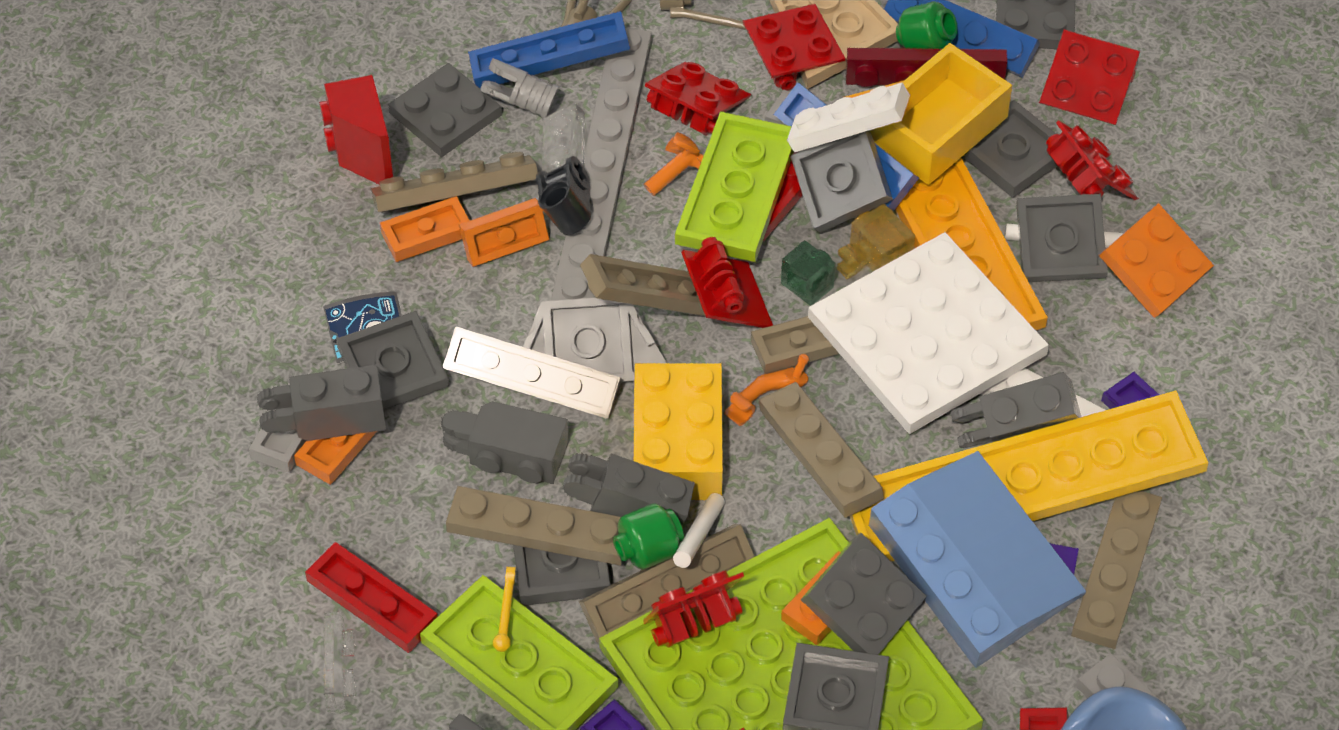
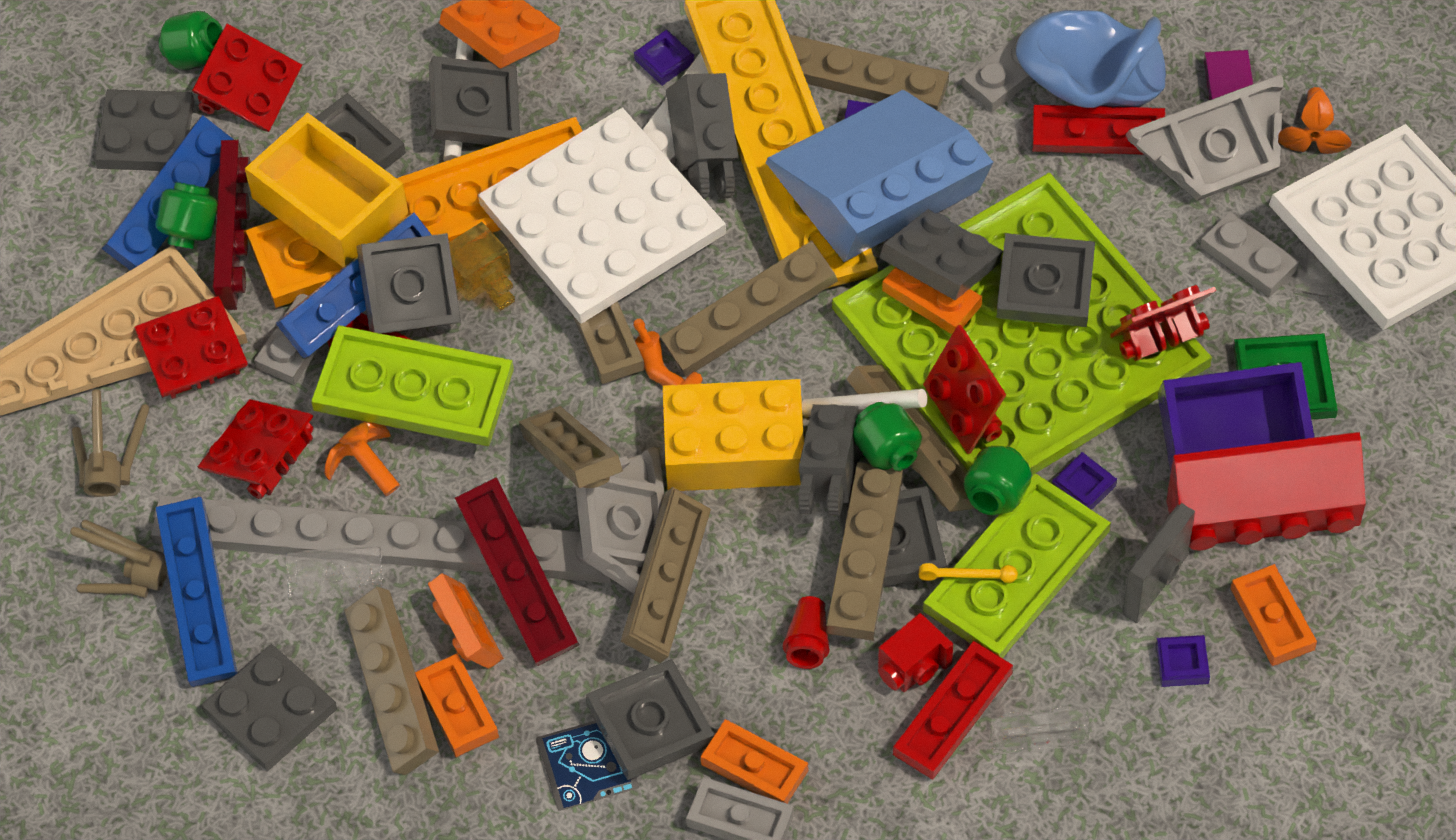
camera: 90 degrees left, 5 degrees up
dark grey hinge [257,364,386,441] -> none
red slope [319,75,393,185] -> none
dark grey hinge [441,401,569,484] -> none
light grey hinge [480,58,559,119] -> none
black piece [536,156,591,235] -> none
red hinge [681,237,773,328] -> none
clear green plate [781,240,836,306] -> none
white plate [787,82,910,152] -> none
red hinge [1046,120,1139,200] -> none
none -> green head [158,11,223,70]
none -> dark red plate [455,477,580,666]
none -> red cone [782,596,830,669]
none -> red brick [878,613,953,693]
none -> green head [963,446,1032,515]

